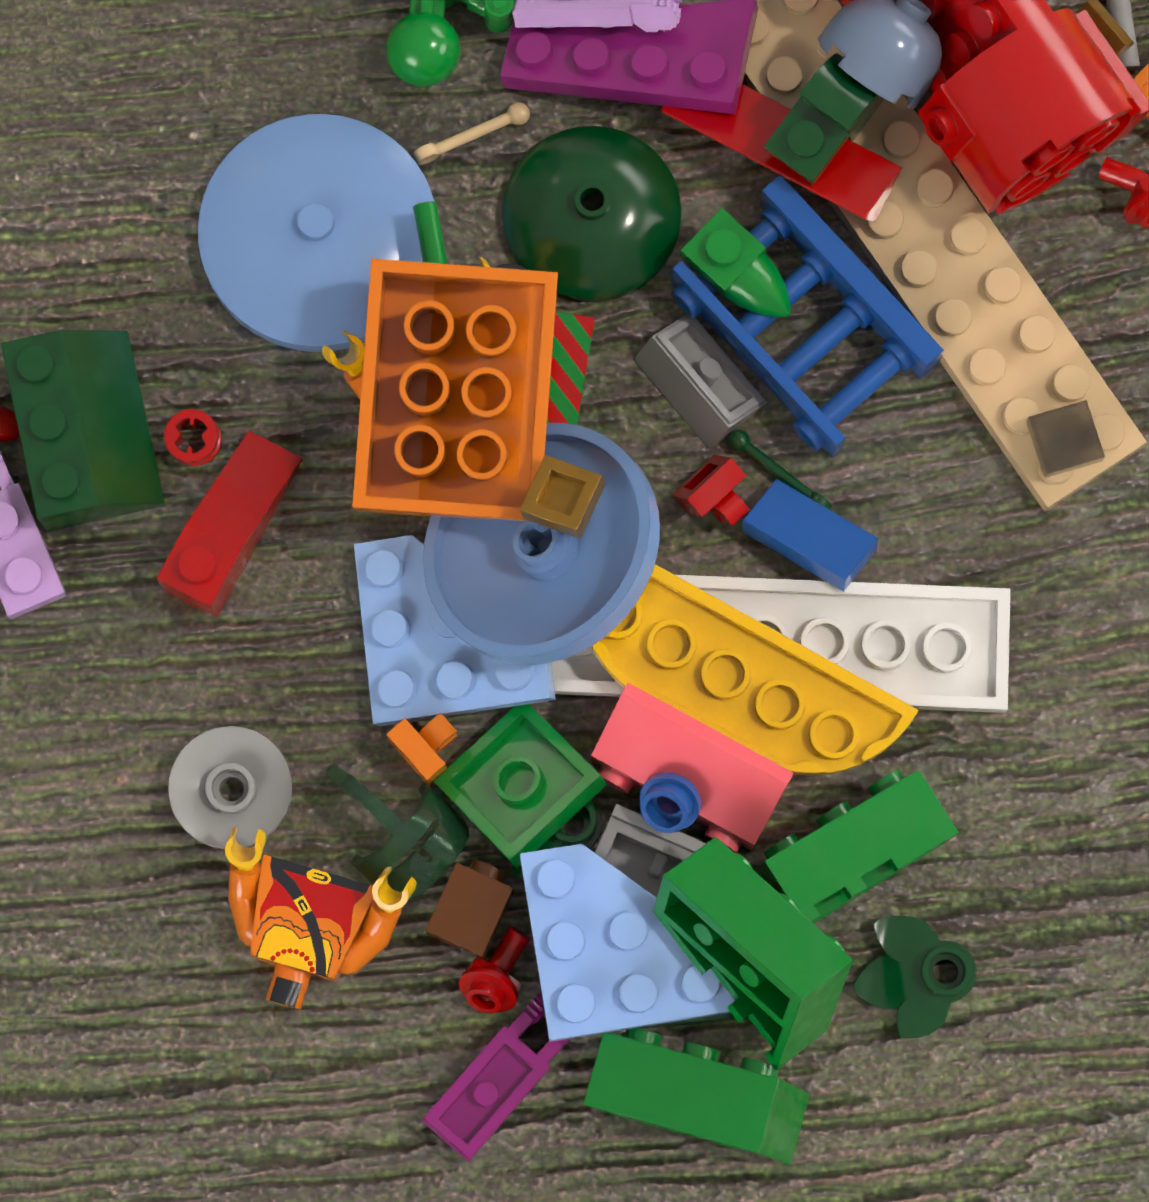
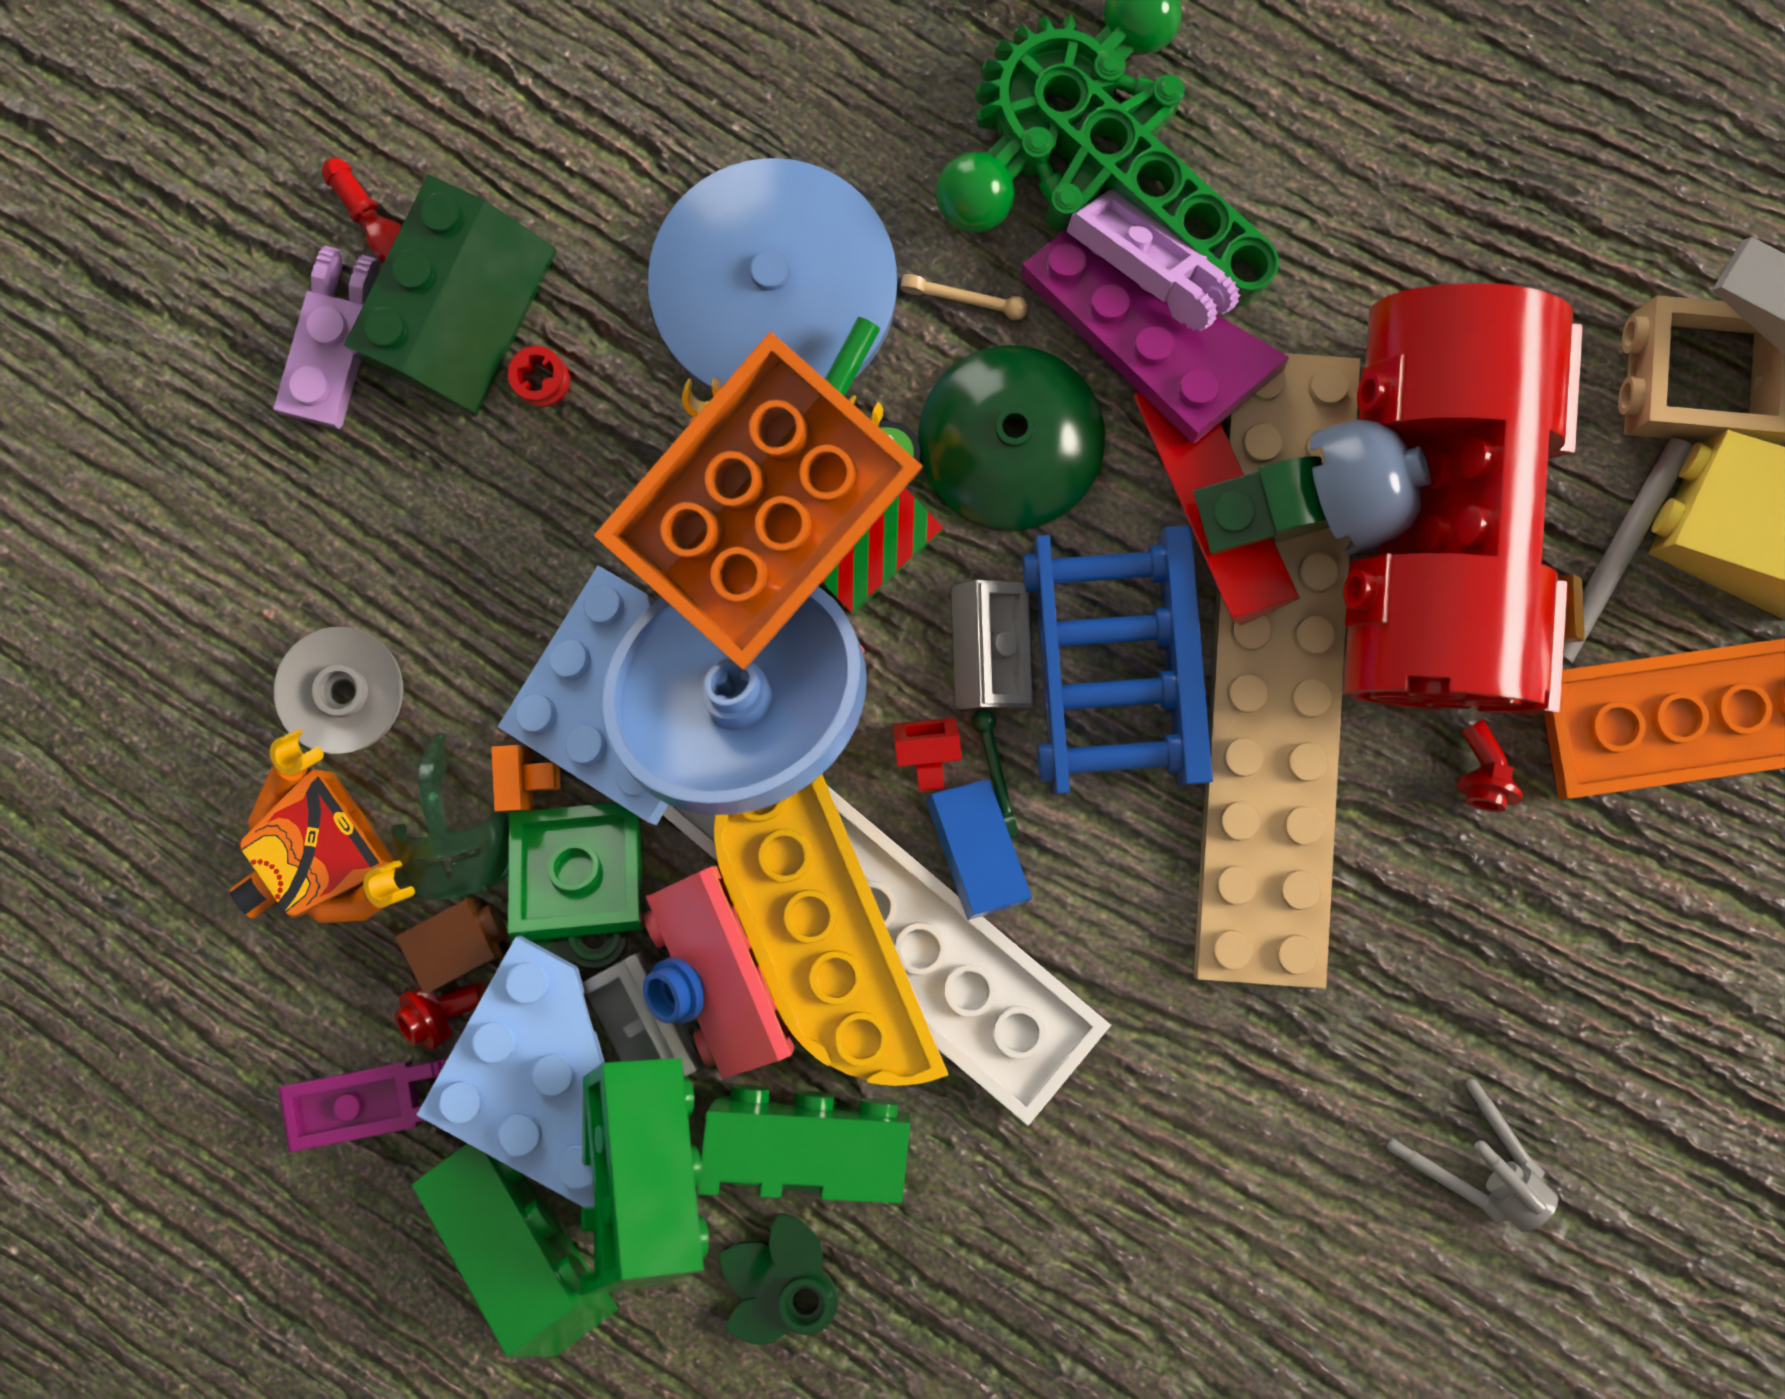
camera: 40 degrees right, 5 degrees up
red slope [156,431,303,618] -> none
pearl gold plate [520,455,606,539] -> none
green plate [680,208,791,318] -> none
clear smoke tile [1026,400,1105,478] -> none

